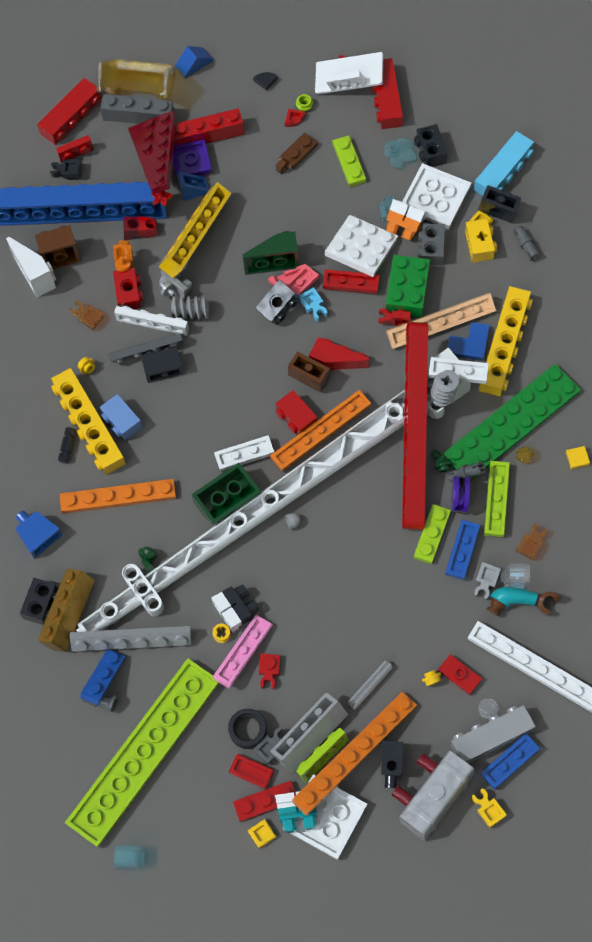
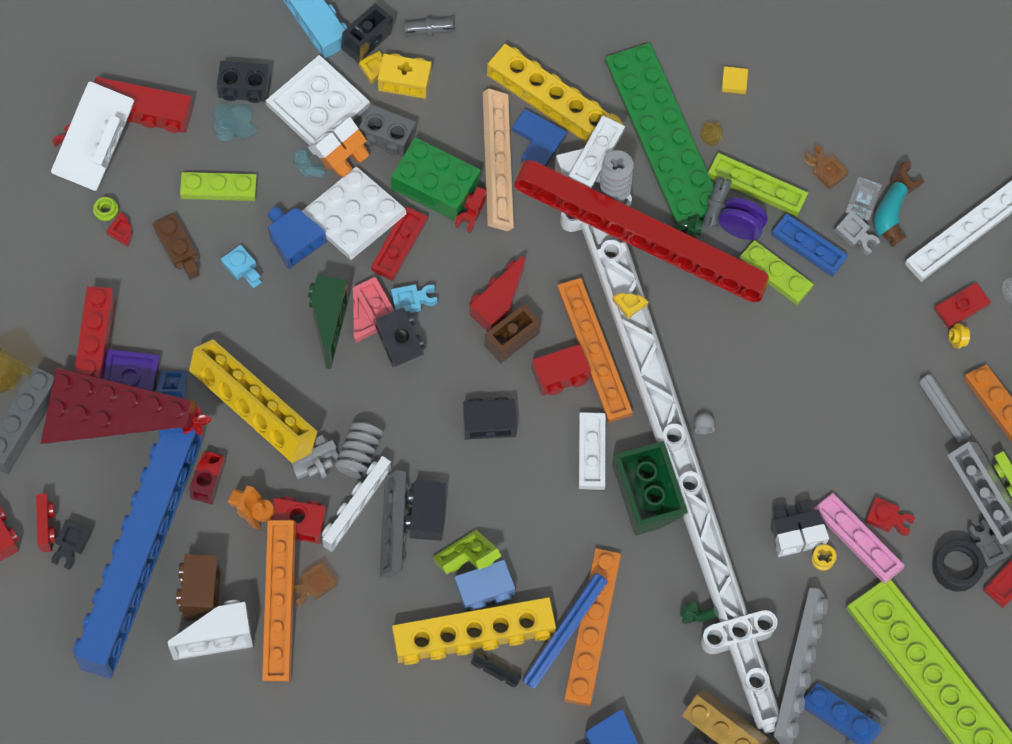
camera: 80 degrees left, 0 degrees up
yellow plate [78,357,95,375] -> none
black tile [253,72,278,90] -> none
none -> medium azure plate [221,245,261,289]
none -> orange plate [262,520,296,682]
none -> blue torso [267,206,326,269]
none -> lime plate [433,530,501,575]
none -> black brick [463,397,517,440]
none -> blue axle [523,573,607,689]
none -> yellow tile [612,293,648,319]

